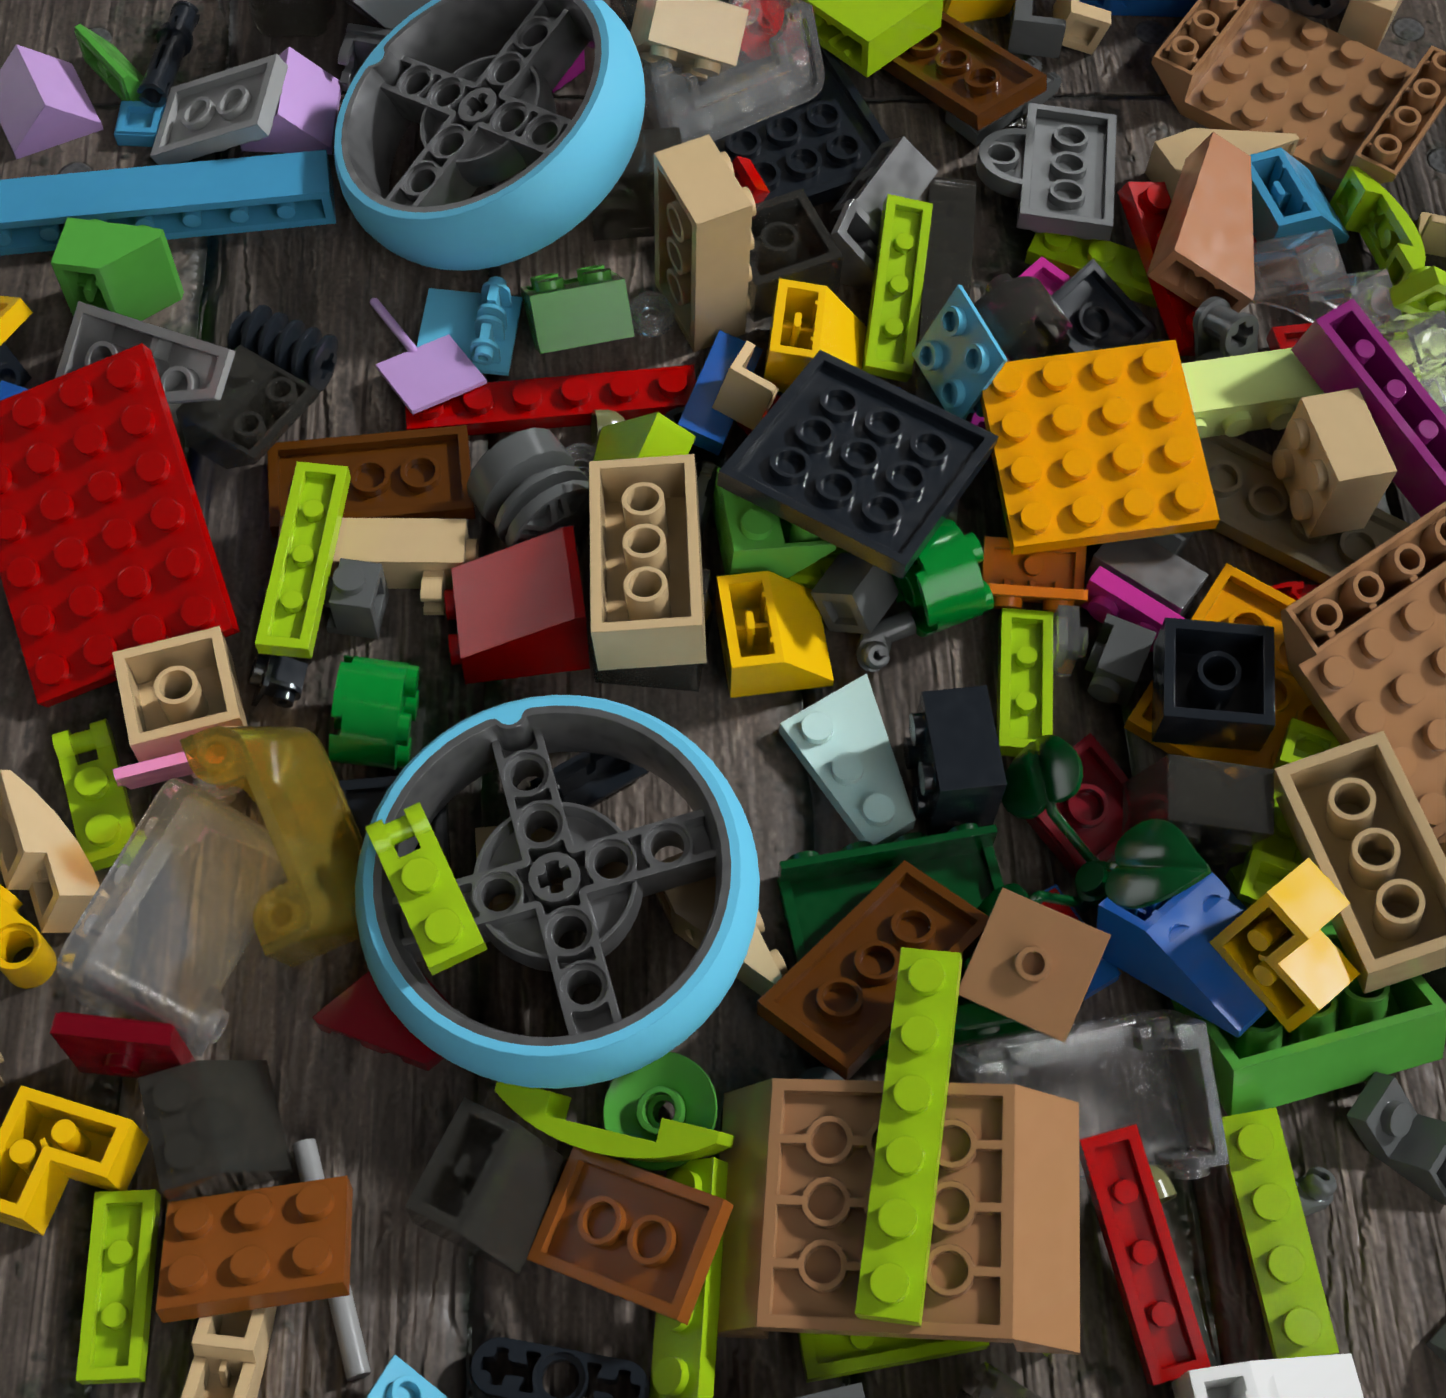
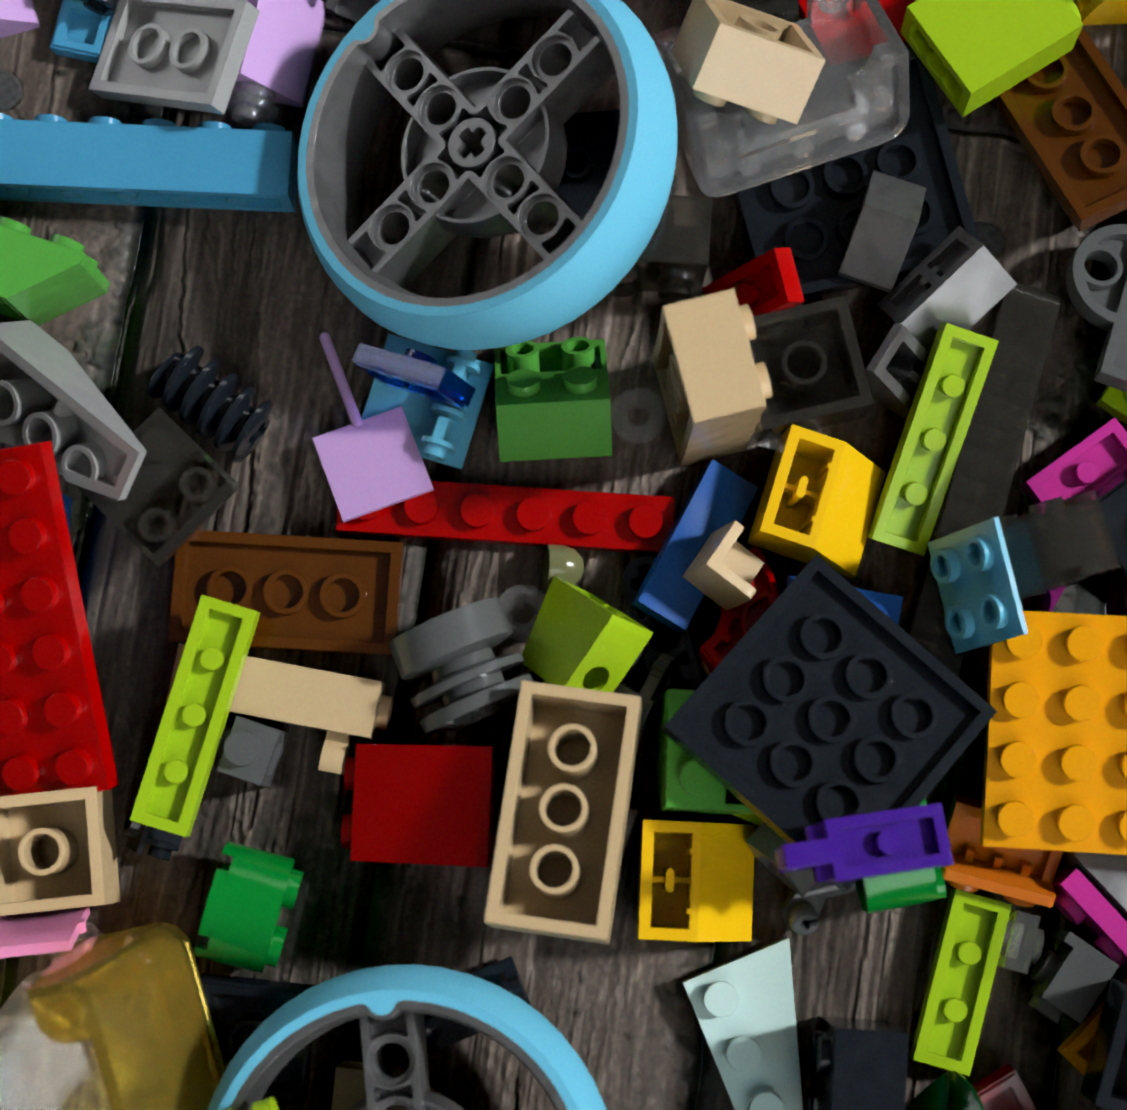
camera: 15 degrees right, 20 degrees up
none -> clear plate [227,81,279,127]
none -> clear blue plate [352,343,476,408]
none -> dark purple hinge [774,803,954,884]
none -> flat silver slope [838,171,926,293]

